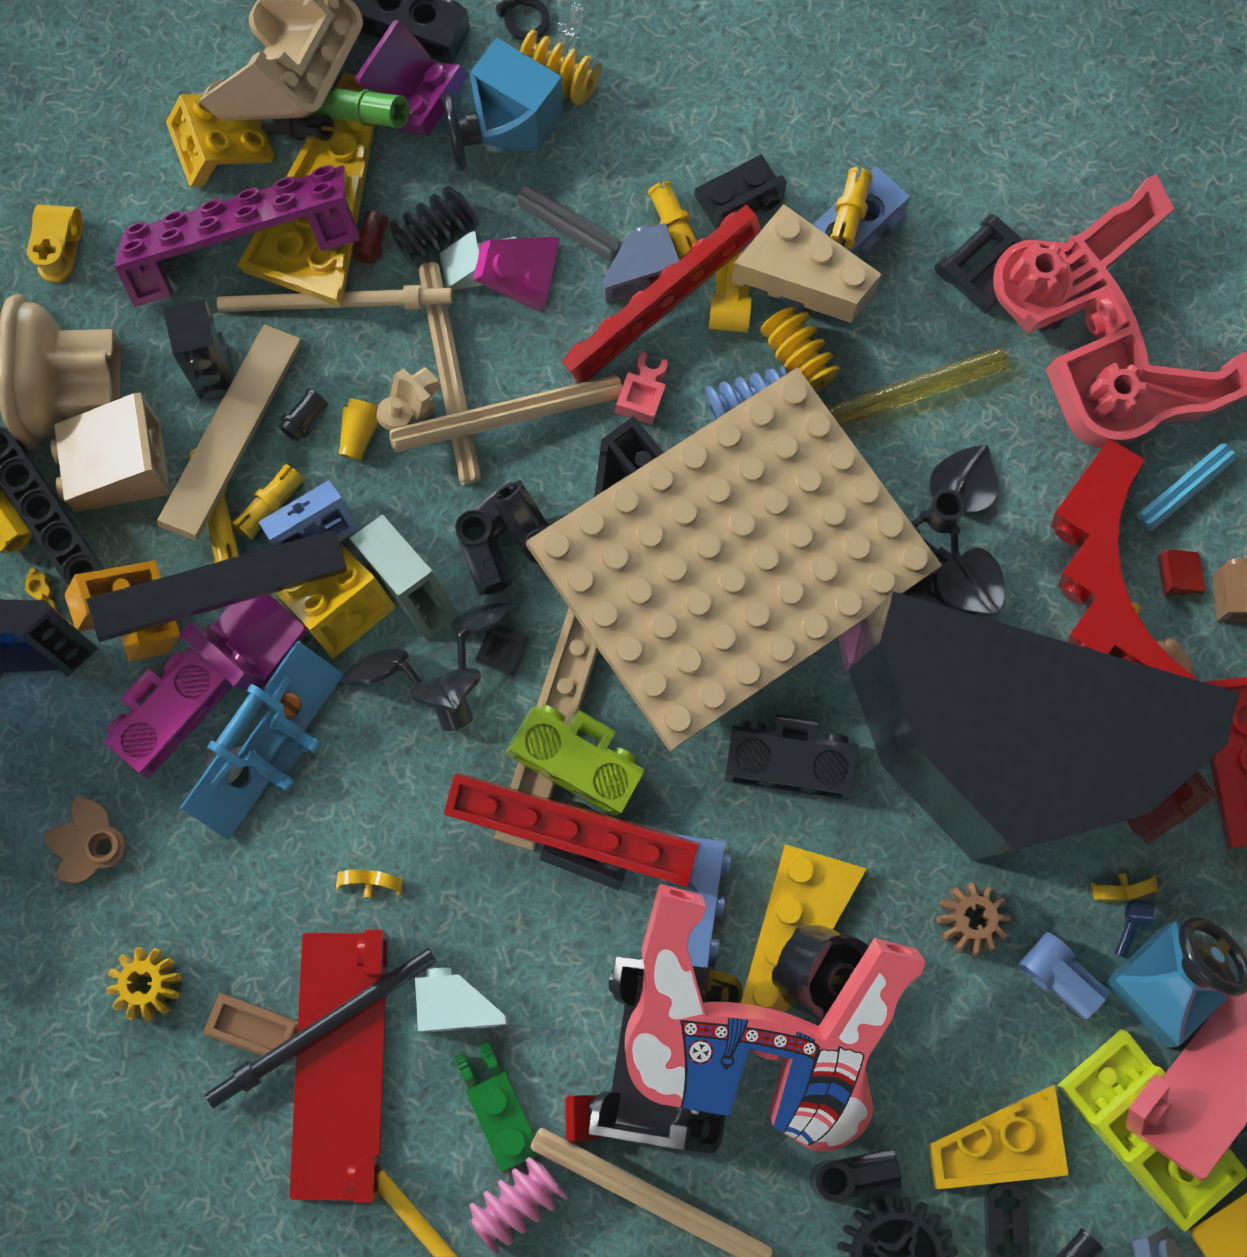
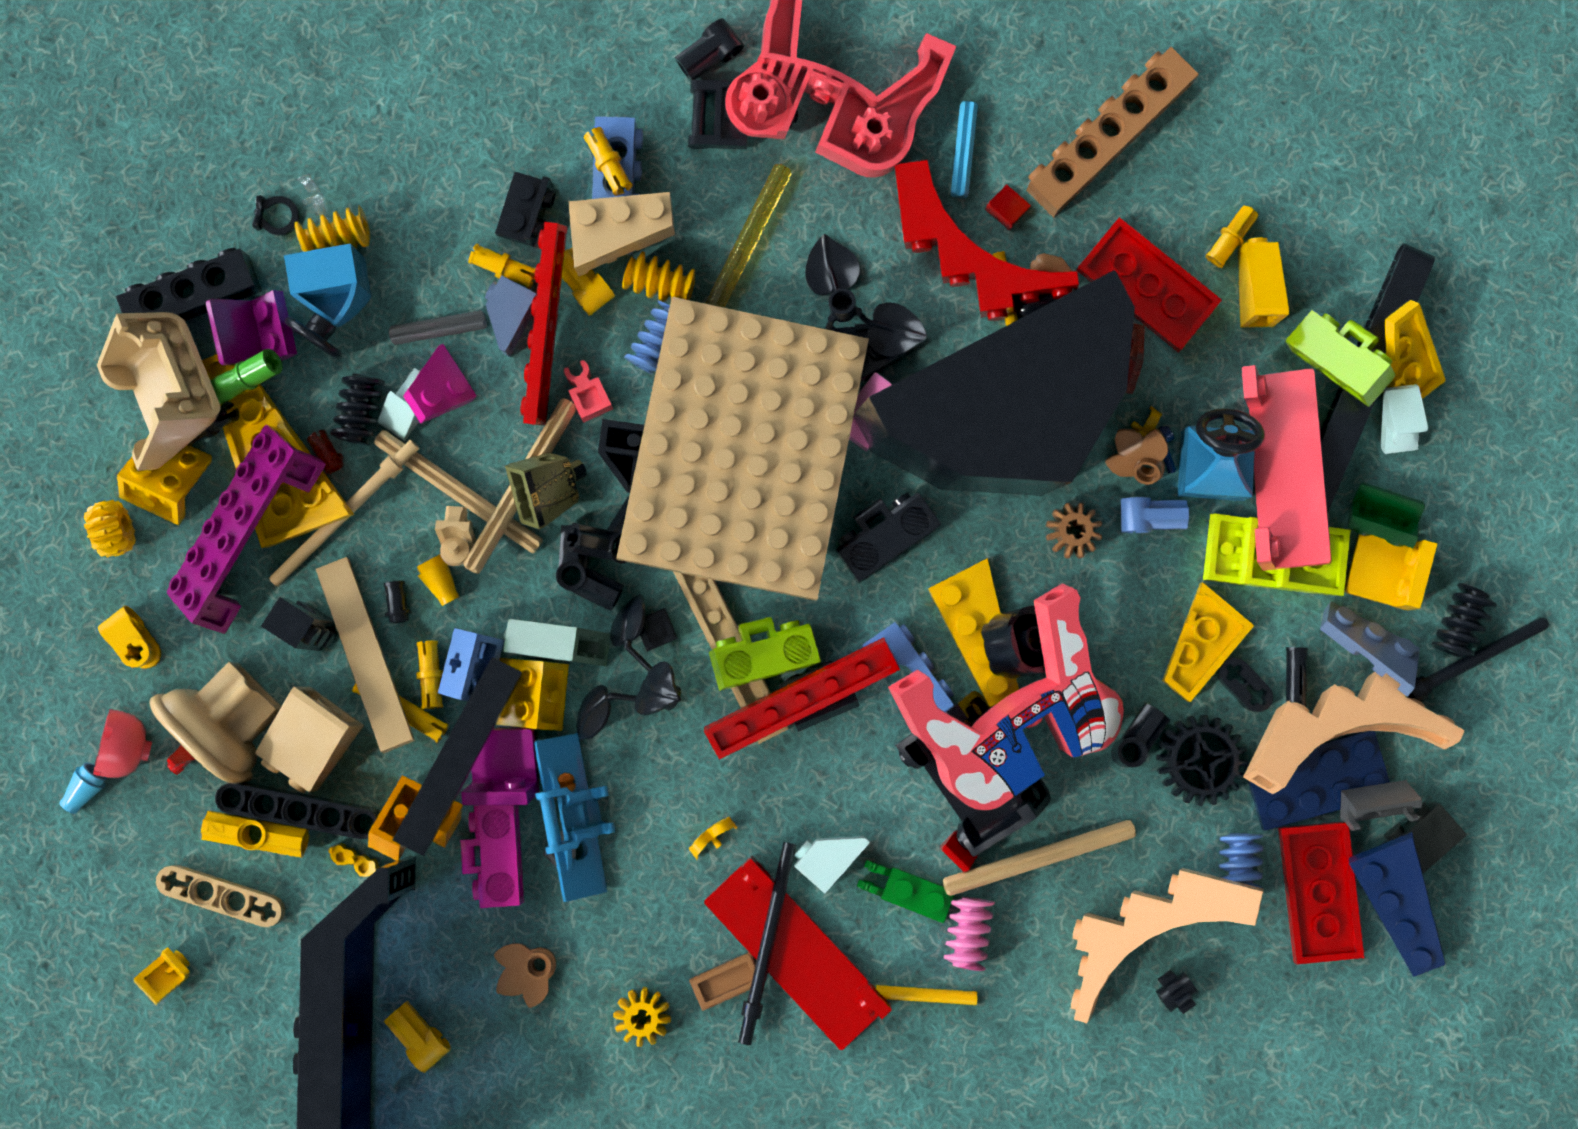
camera: 40 degrees left, 10 degrees up
none -> yellow gear [84,500,136,557]
none -> olive torso [505,453,587,529]
none -> black piece [675,18,744,81]
none -> medium nougat plate [1105,429,1168,485]

